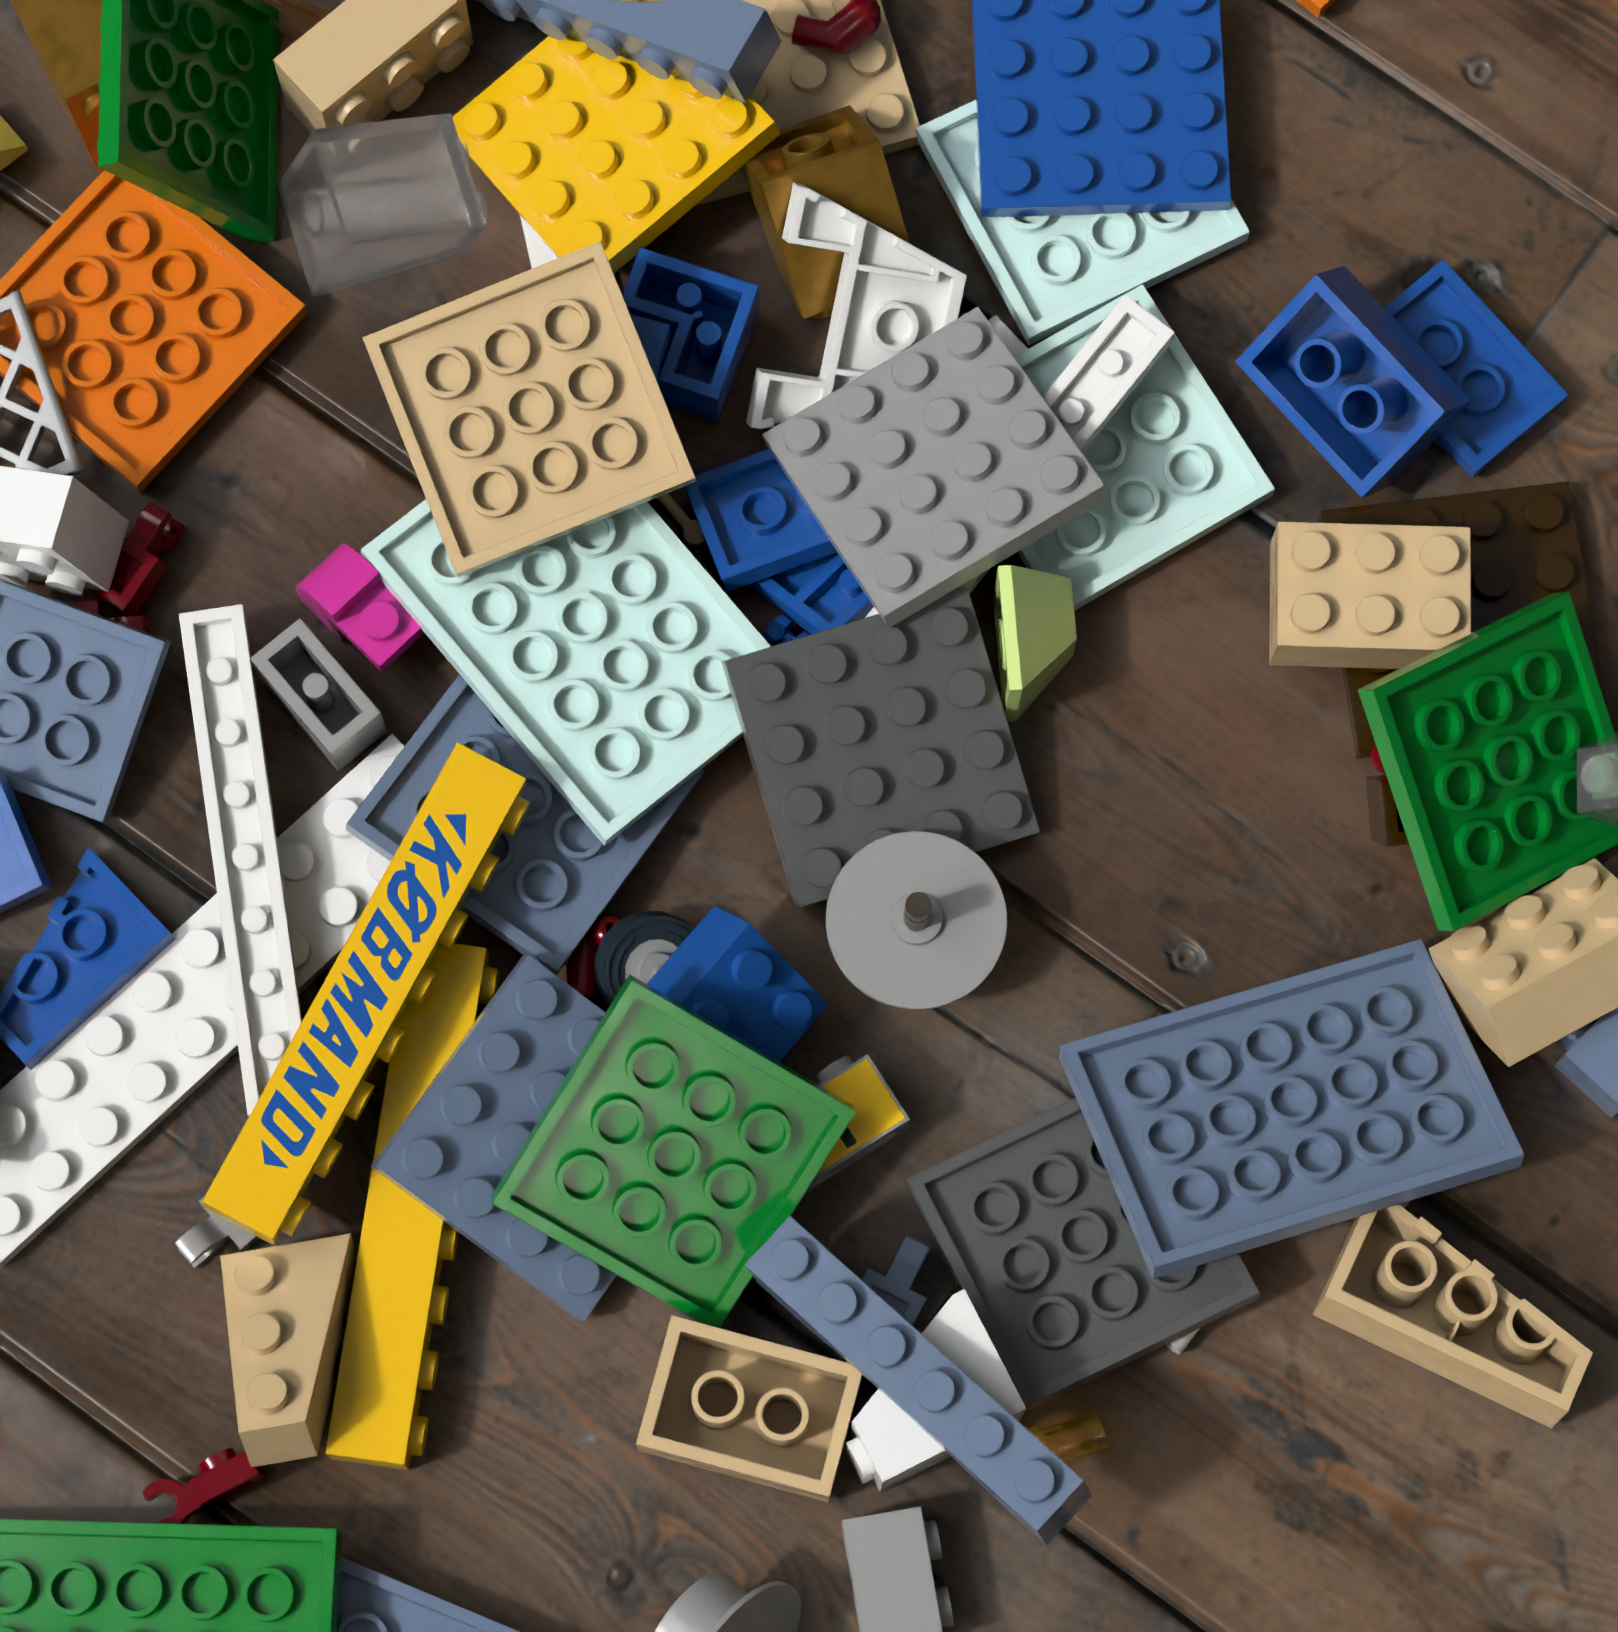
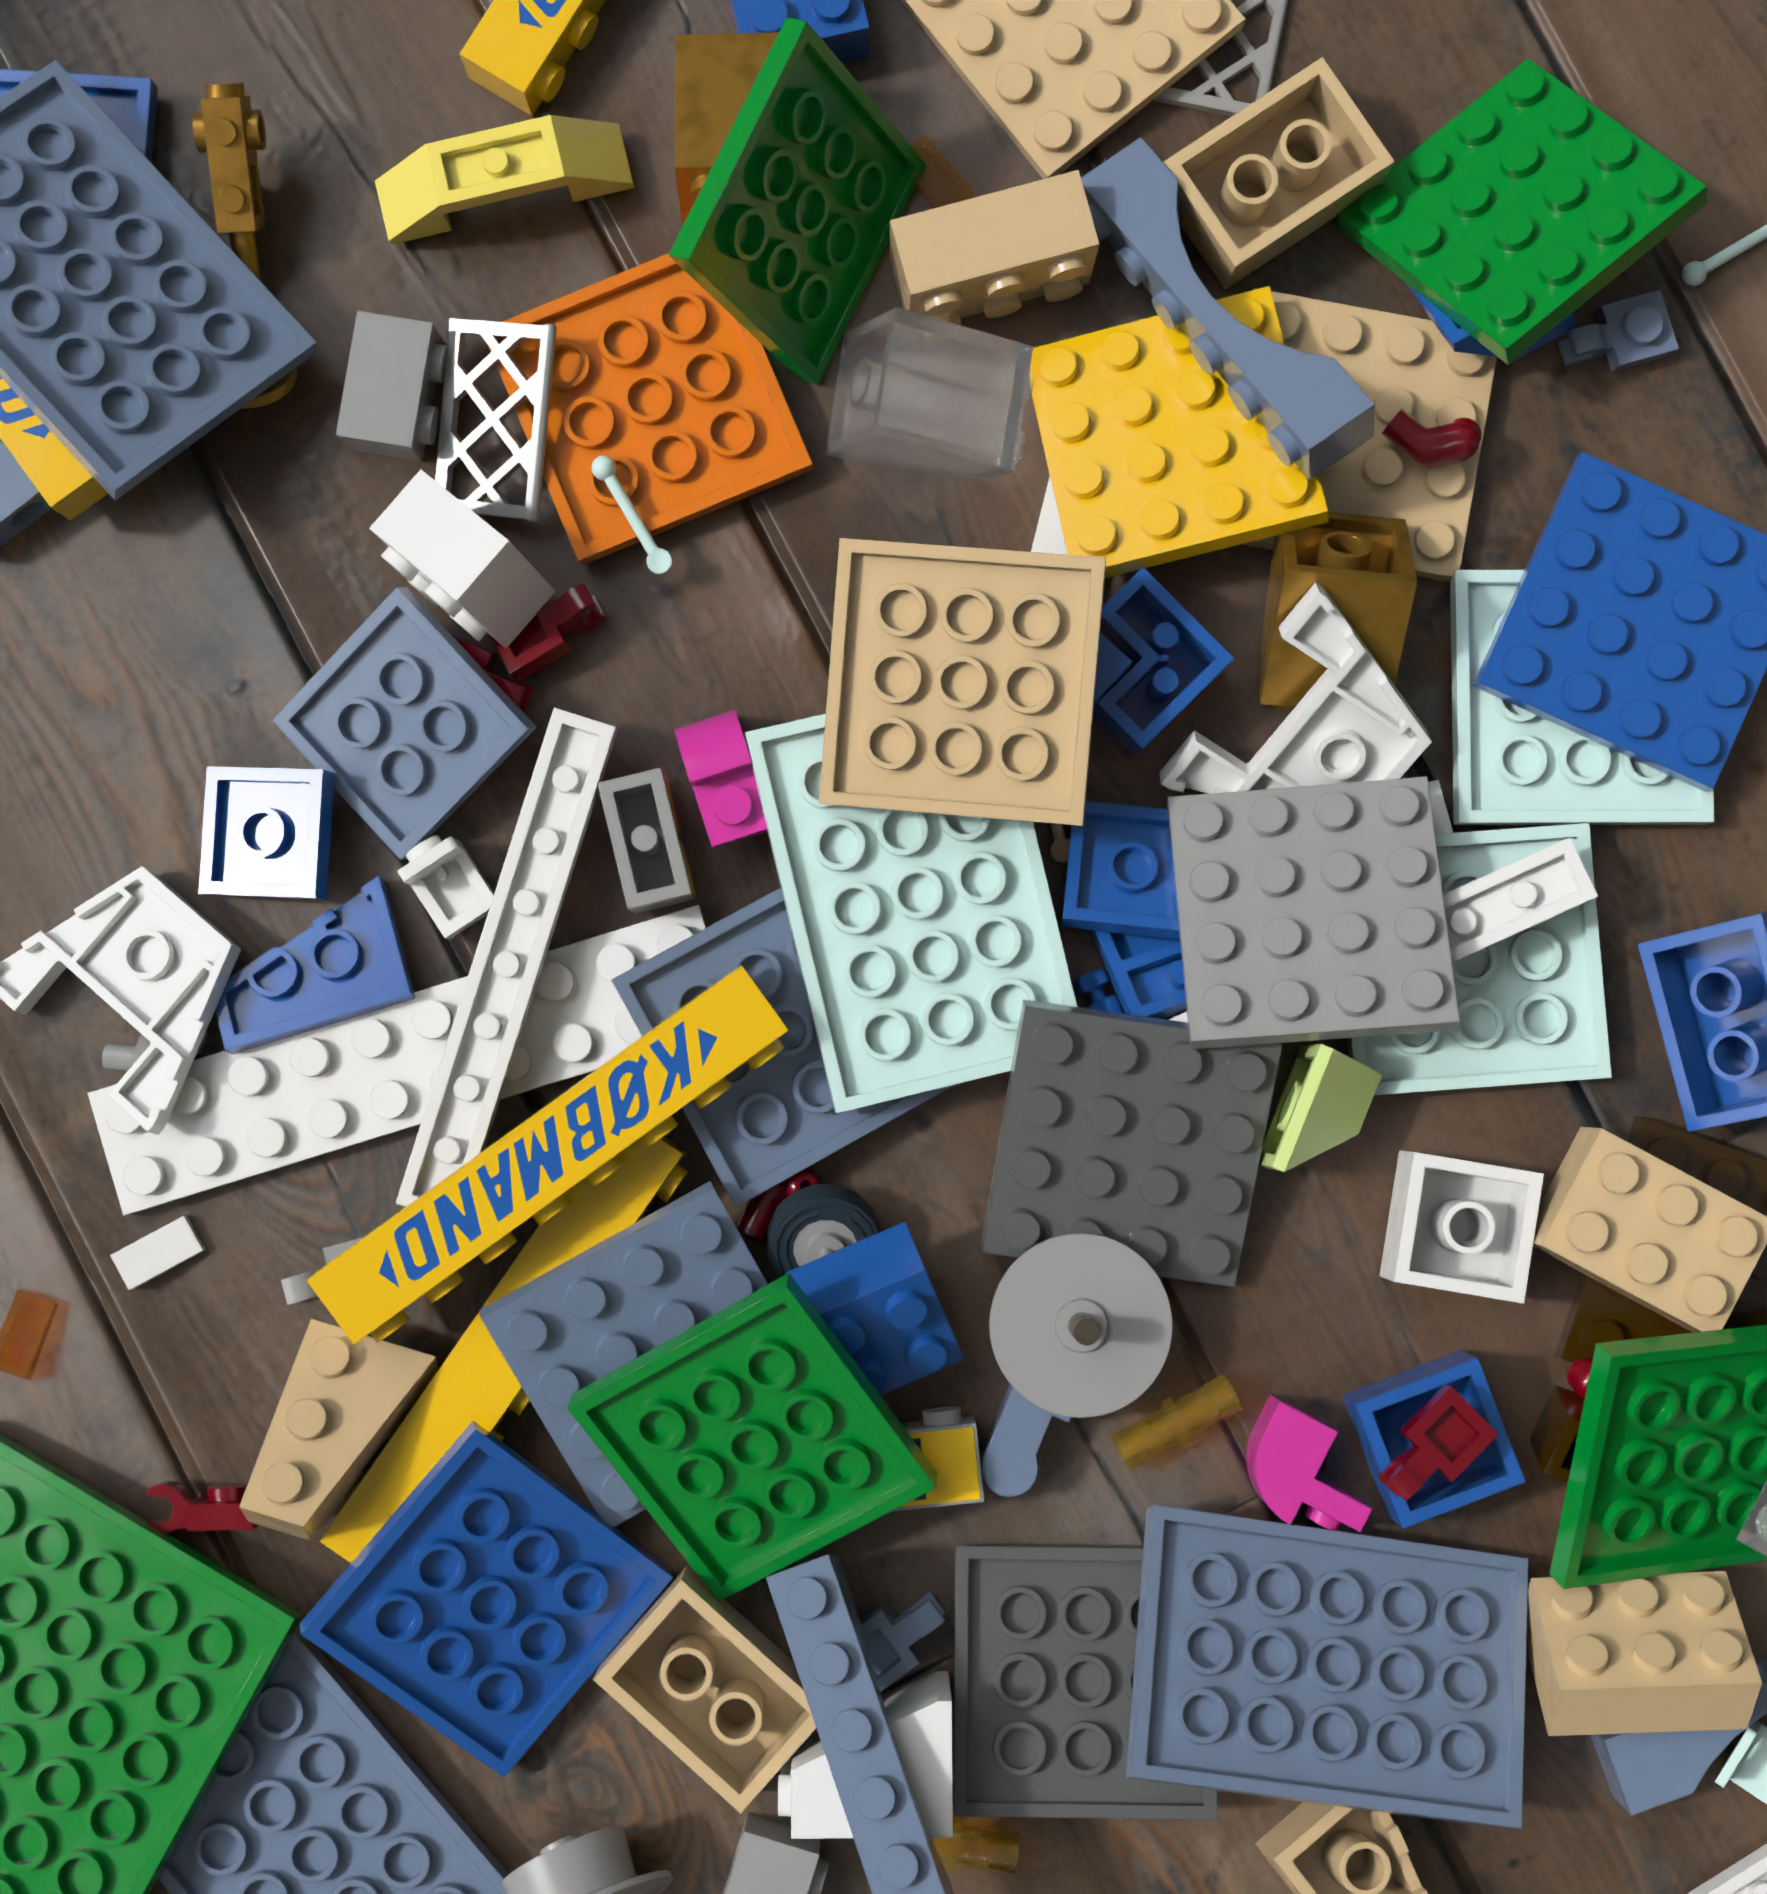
camera: 25 degrees right, 10 degrees up
none -> white piece [110,1215,206,1290]
none -> blue plate [300,1420,673,1777]
none -> white bracket [397,835,494,940]
none -> light aqua hinge [591,455,672,575]
none -> sand blue leg [980,1383,1071,1497]
none -> clear yellow pin [1110,1374,1243,1472]
none -> dark pink brick [1246,1394,1372,1532]
none -> blue brick [1341,1350,1525,1529]
none -> dark red plate [1377,1385,1499,1501]
none -> white brick [1380,1150,1544,1303]

